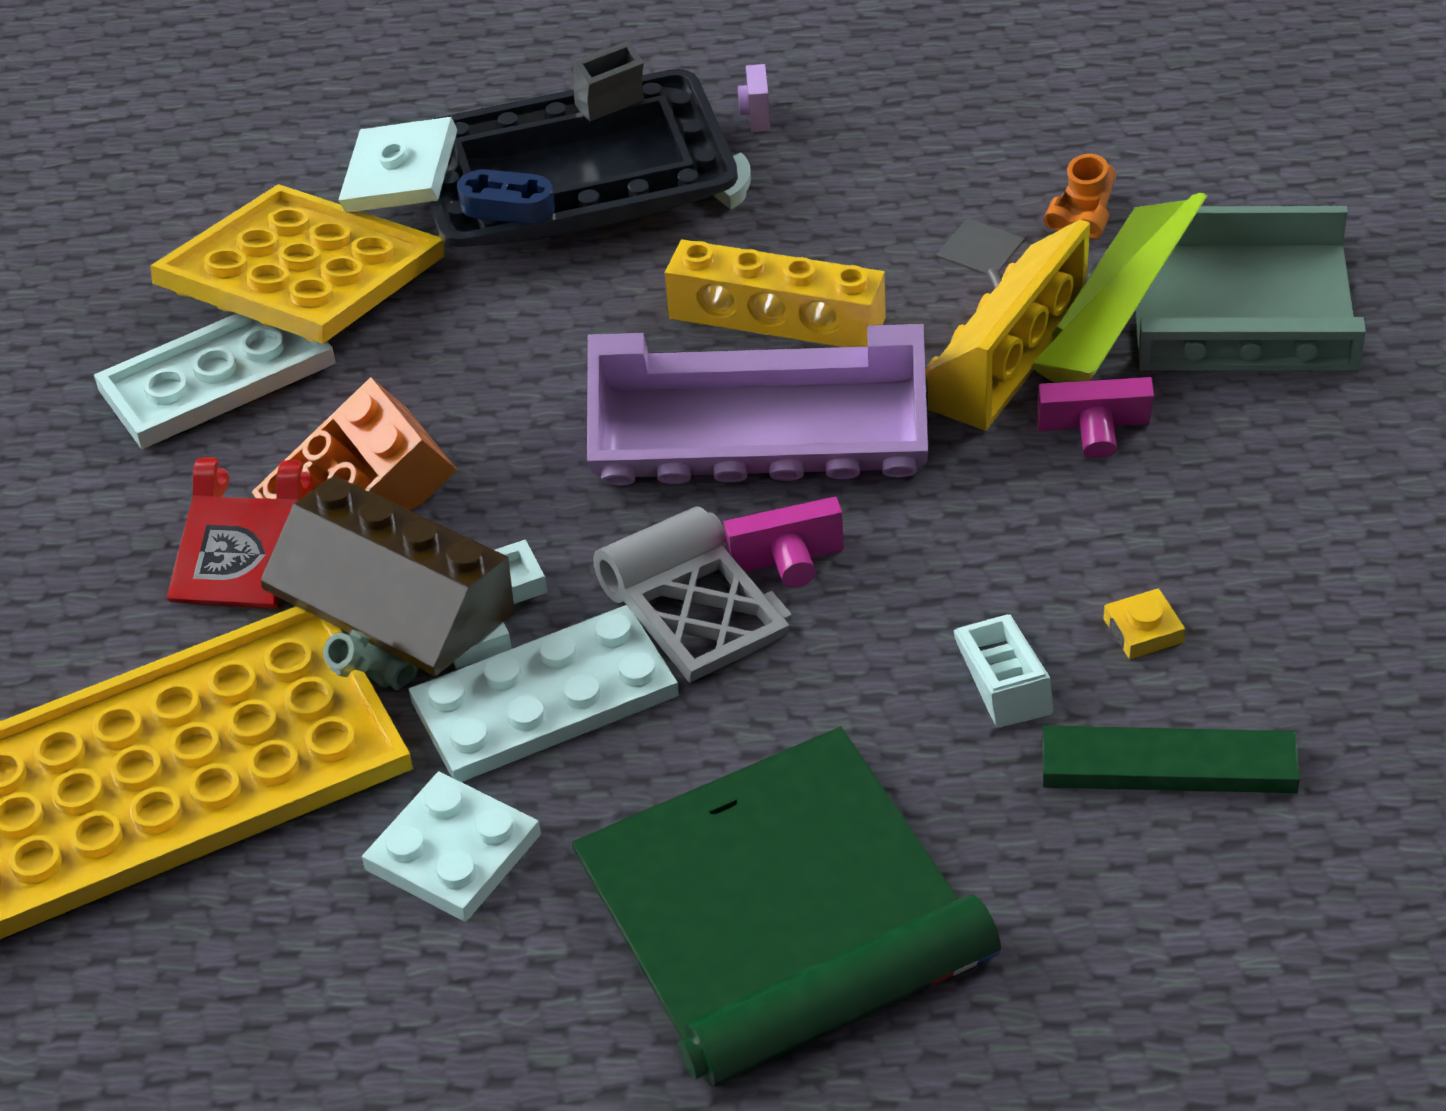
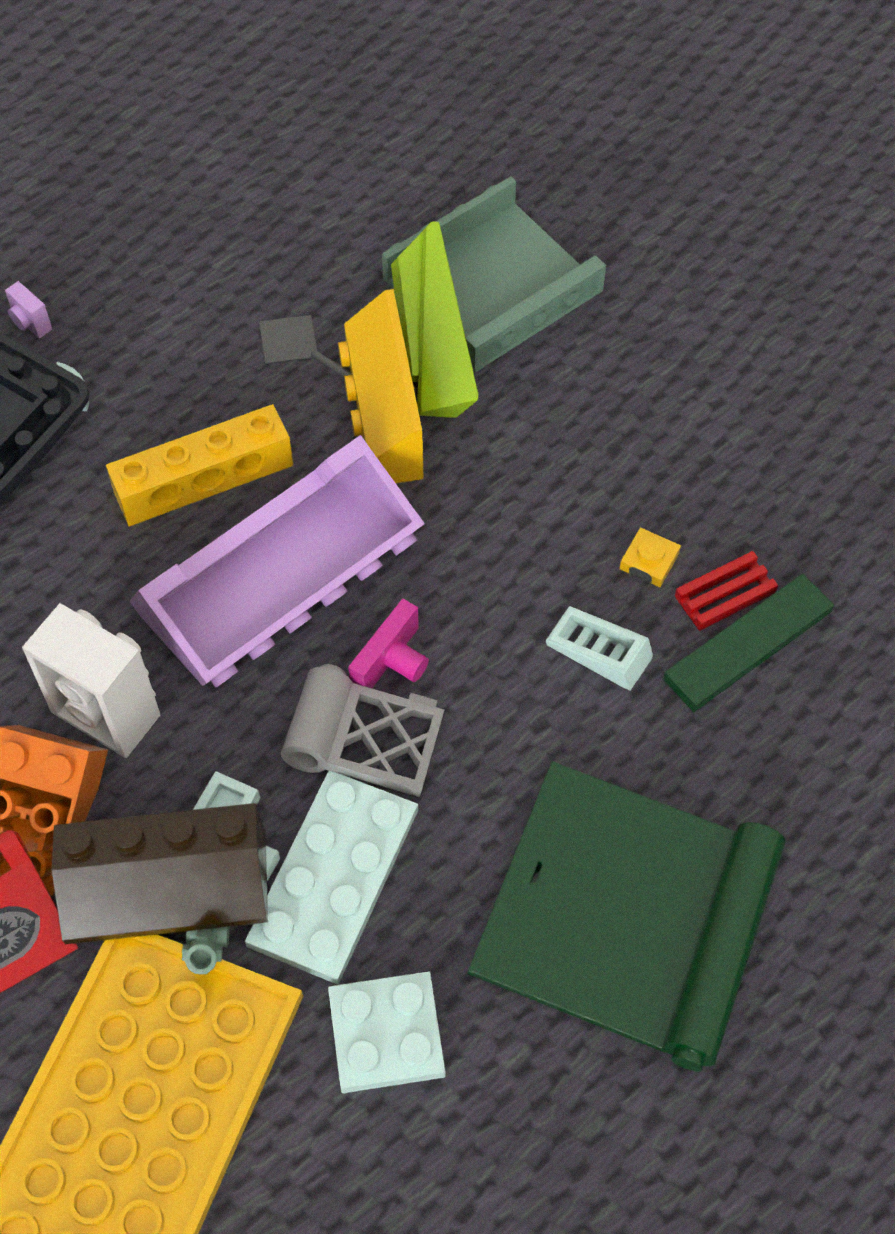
camera: 45 degrees left, 15 degrees up
dark pink tile [1036,377,1154,458] -> none
orange plate [1043,154,1116,239] -> none
none -> white brick [22,603,160,758]
none -> red tile [675,551,778,631]

